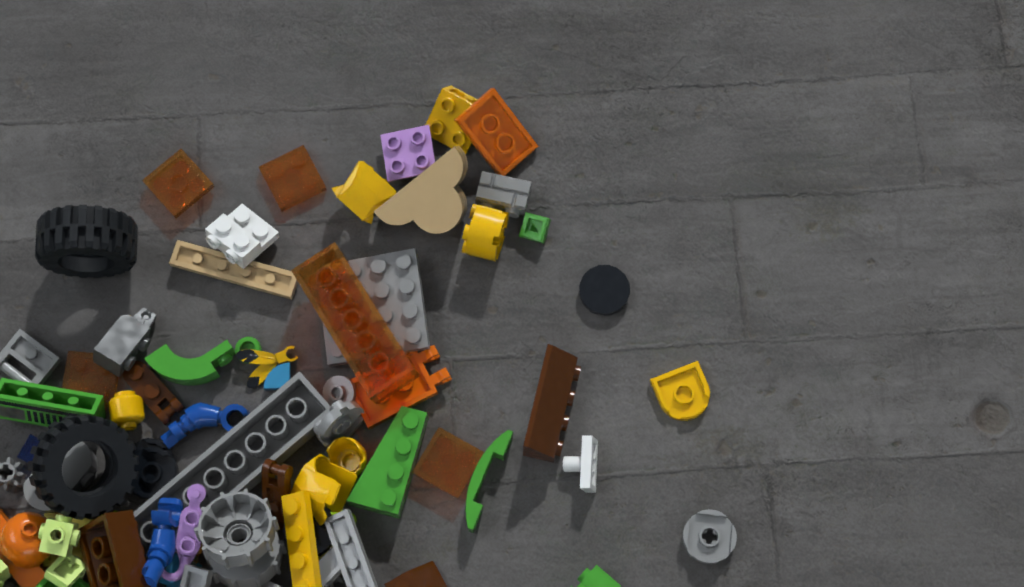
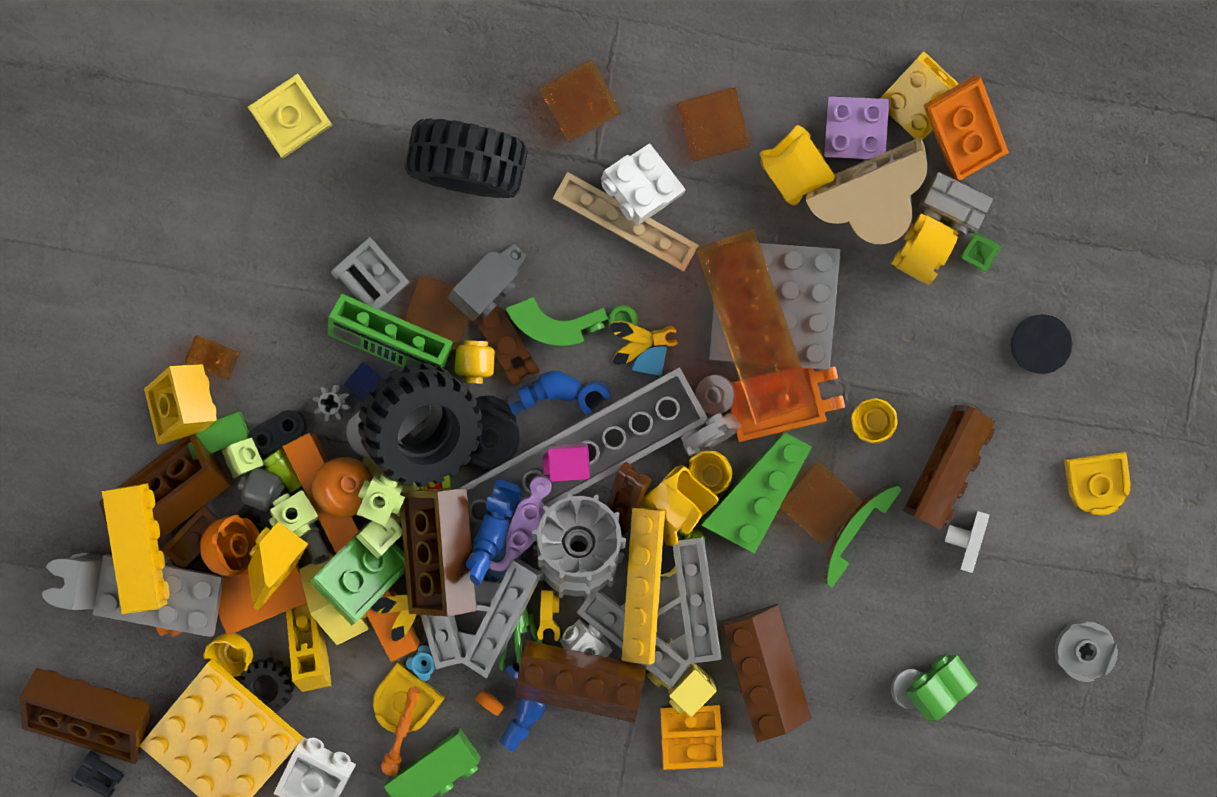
camera: 15 degrees right, 15 degrees up
none -> dark pink brick [543,443,590,482]
none -> yellow hair [851,398,898,444]

